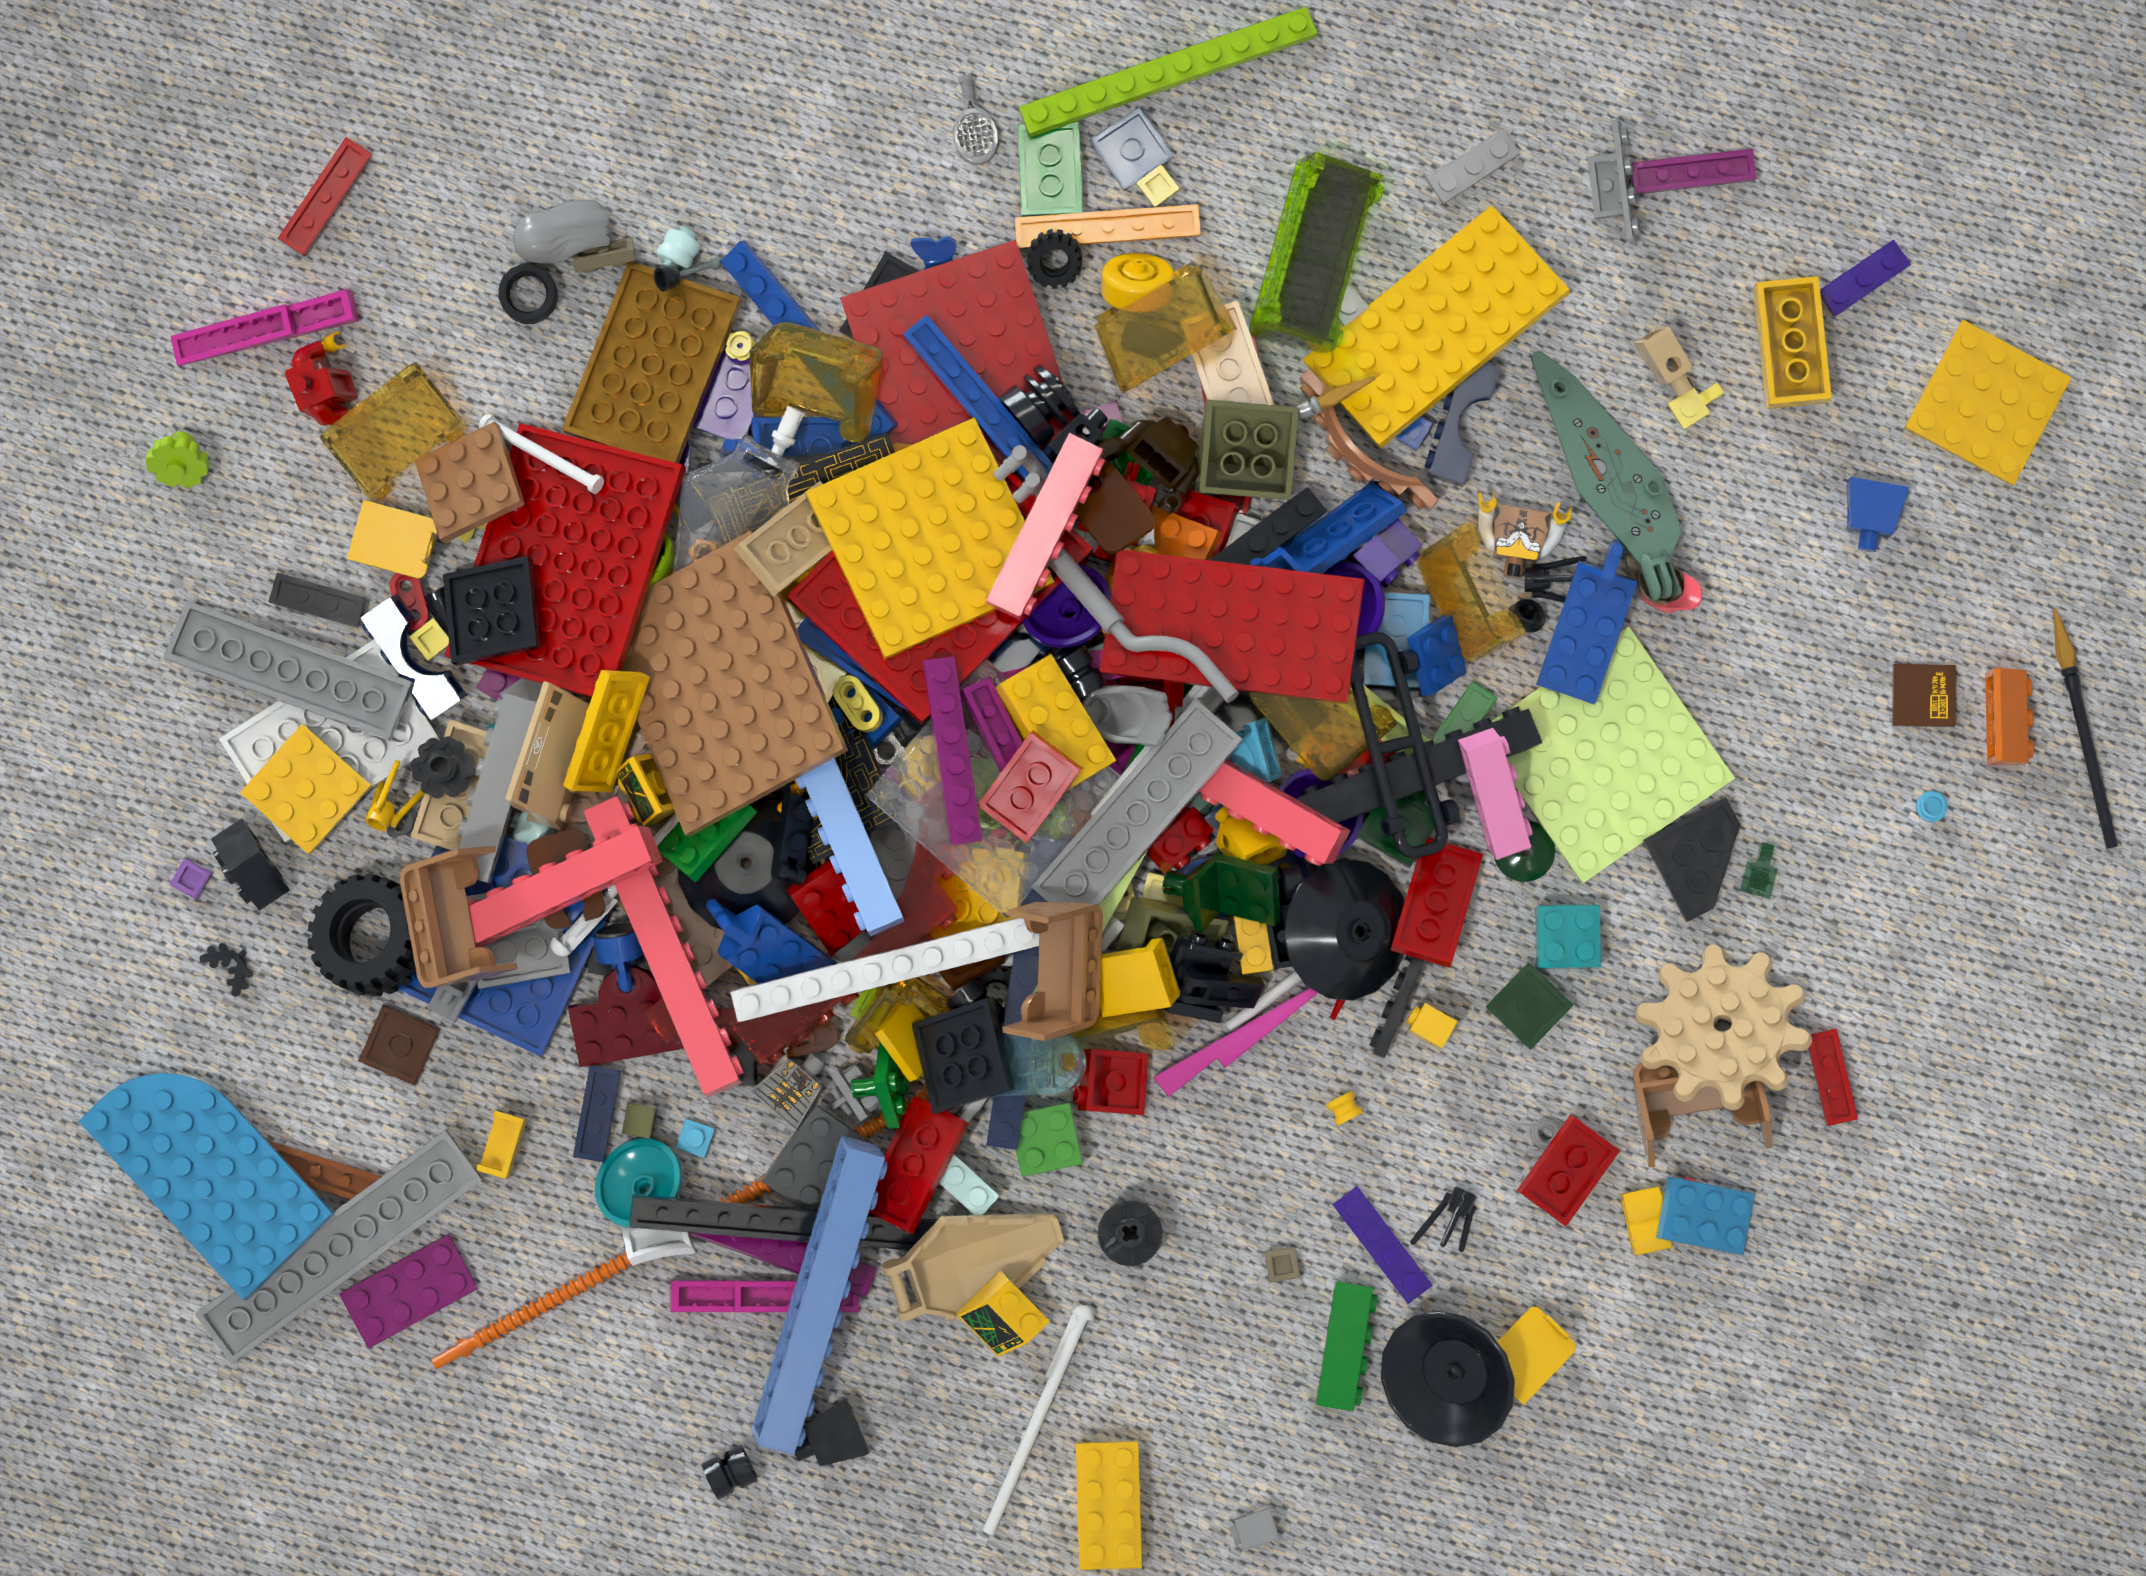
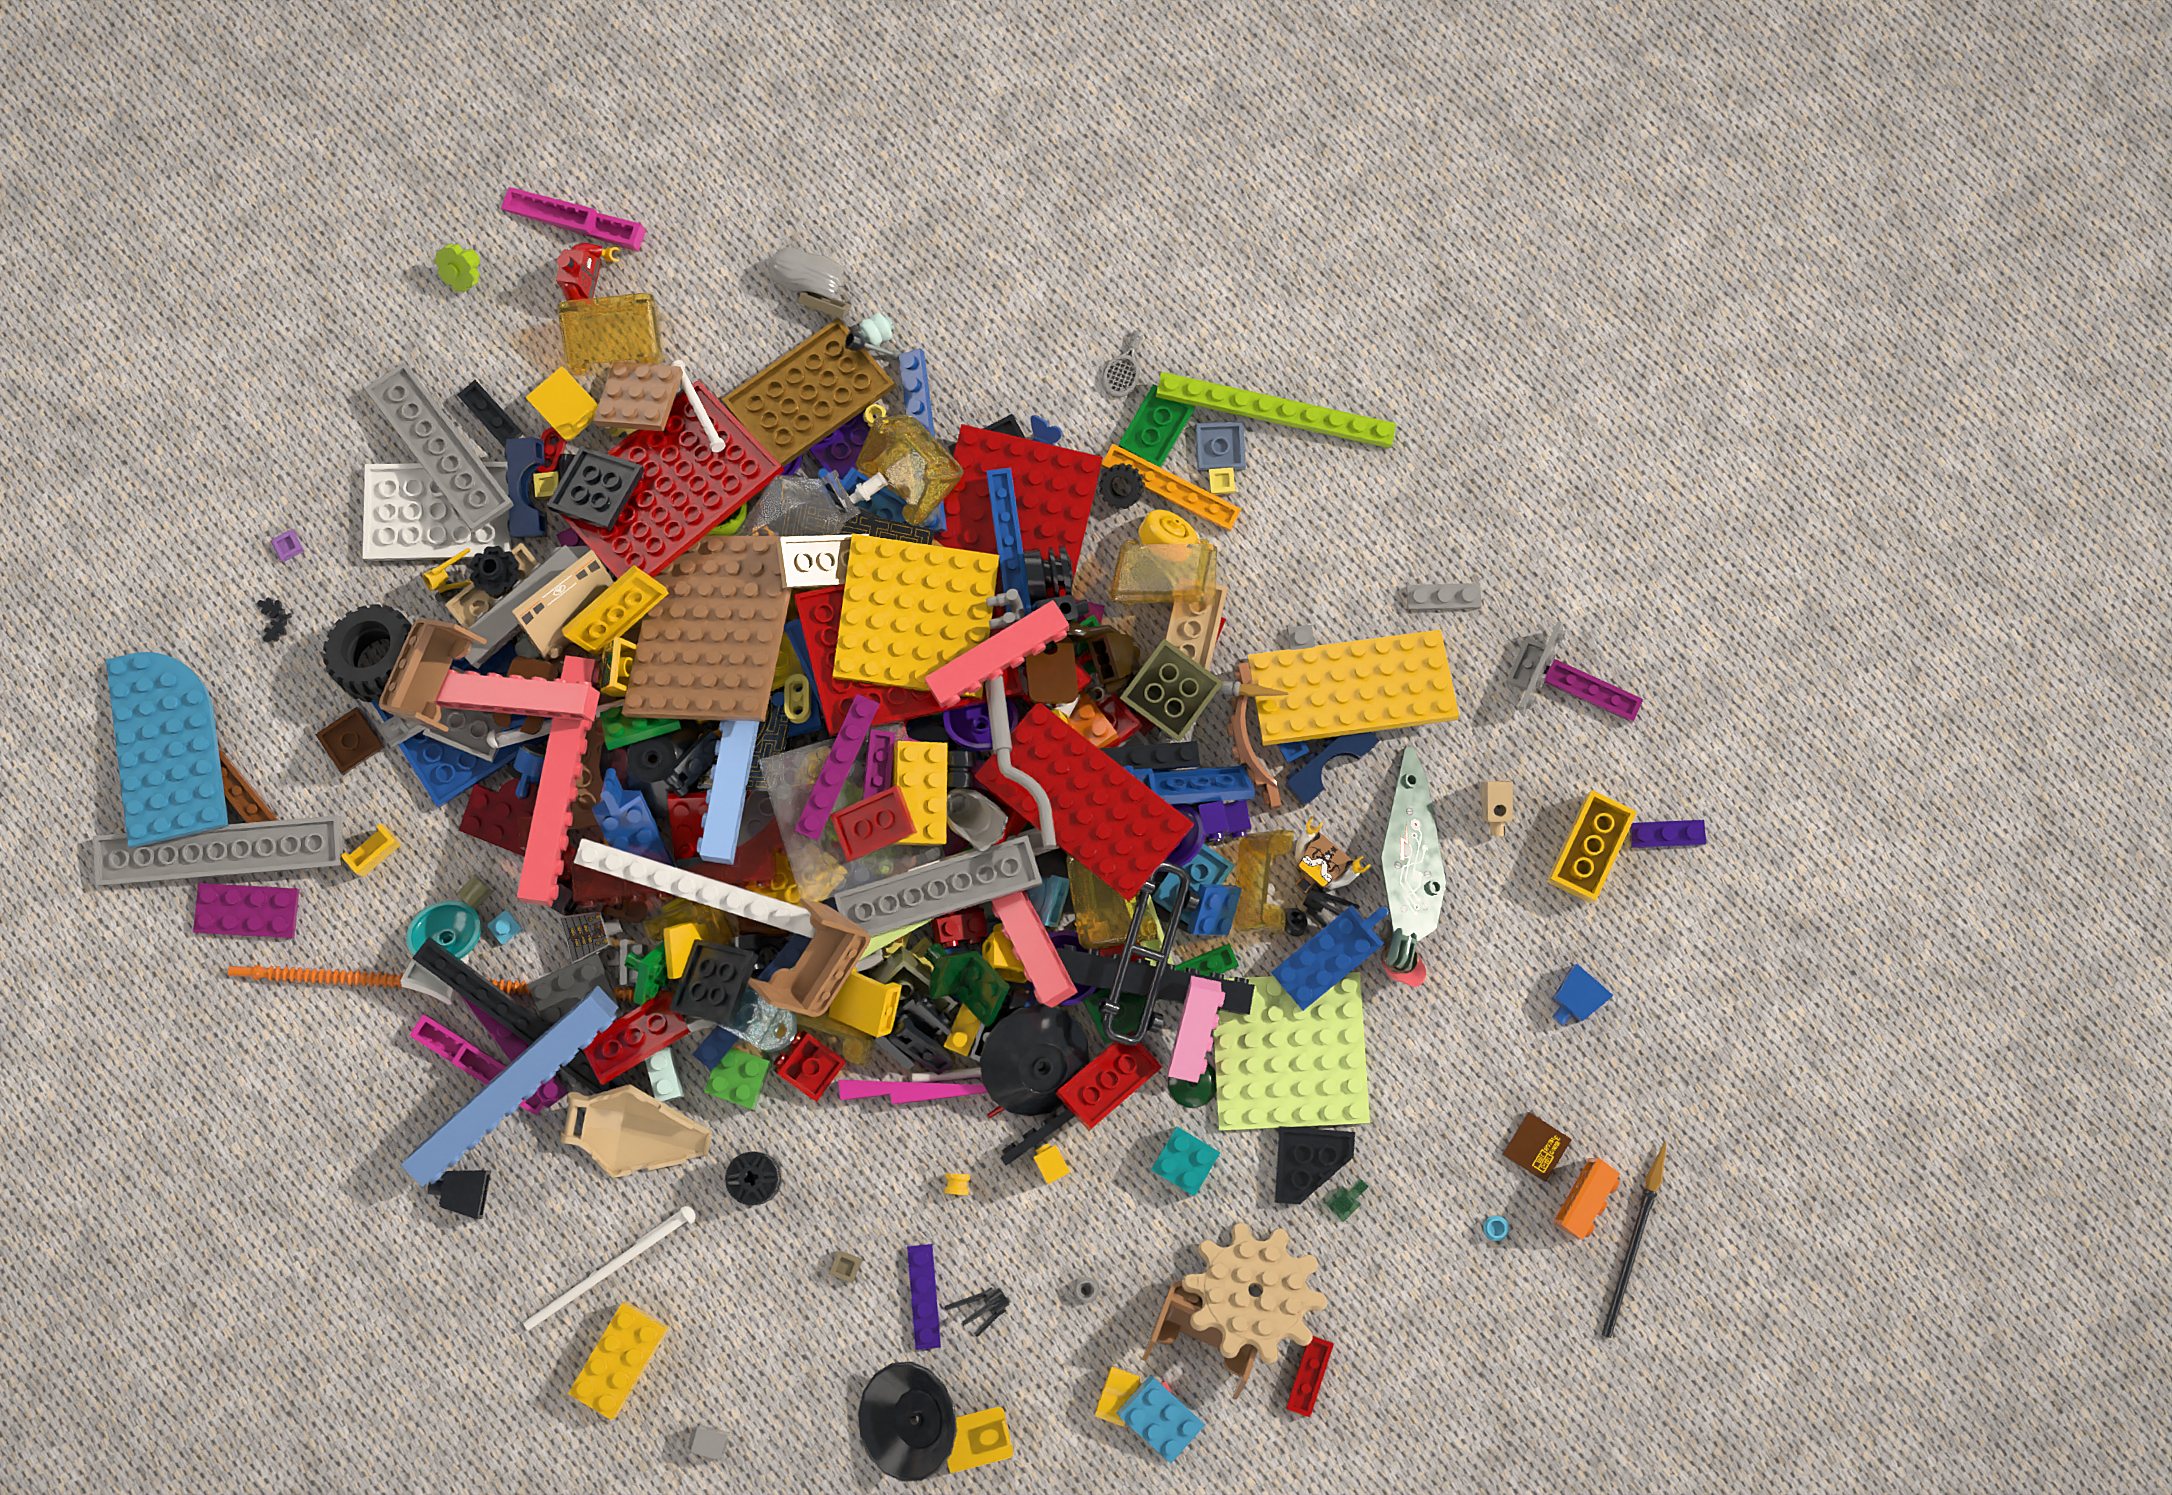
camera: 25 degrees right, 5 degrees down
black brick [211,818,290,911] -> none
yellow plate [240,724,372,855] -> none
red plate [278,137,373,257] -> none
red tile [315,367,358,403] -> none
black tyre [498,264,558,324] -> none
dark blue plate [573,1065,621,1163] -> none
black wheel [701,1445,758,1500] -> none
yellow slope [956,1270,1050,1356] -> none
clear smoke windscreen [1249,151,1384,354] -> none
green brick [1315,1281,1378,1411] -> none
dark green plate [1485,962,1573,1050] -> none
red plate [1516,1115,1620,1227] -> none
light yellow plate [1667,382,1724,430] -> none
yellow plate [1904,320,2072,486] -> none

